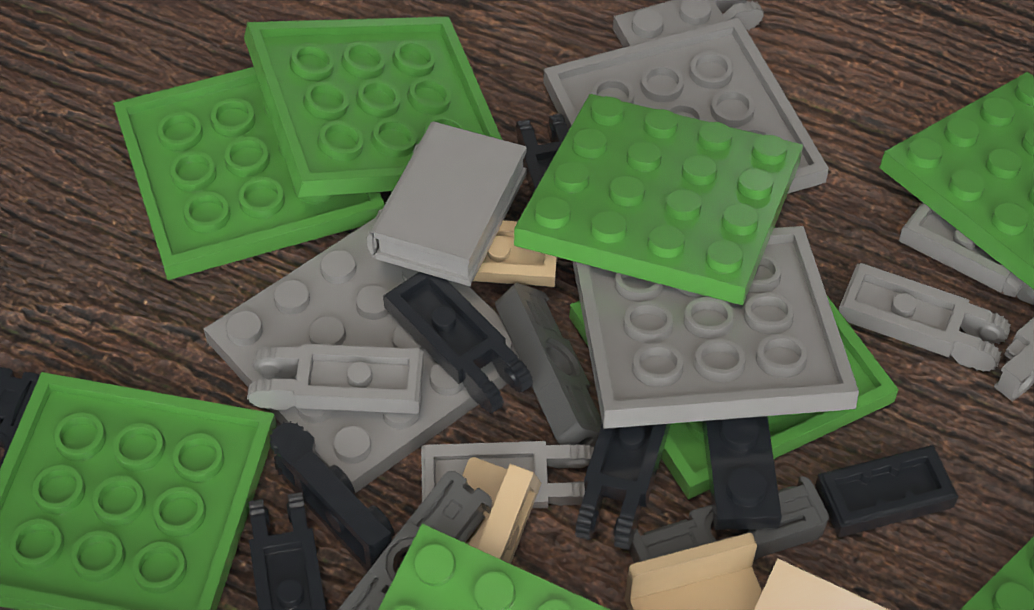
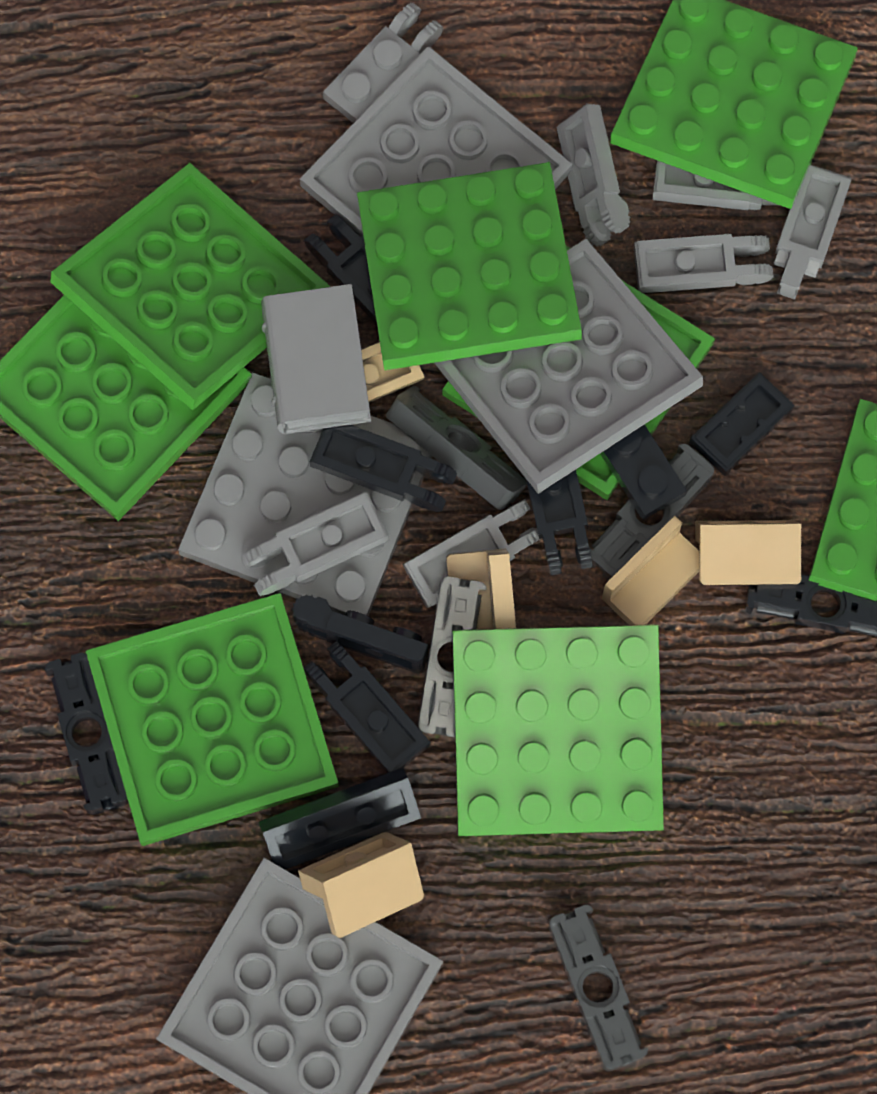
camera: 30 degrees left, 20 degrees up
none -> light grey hinge [557,103,631,247]

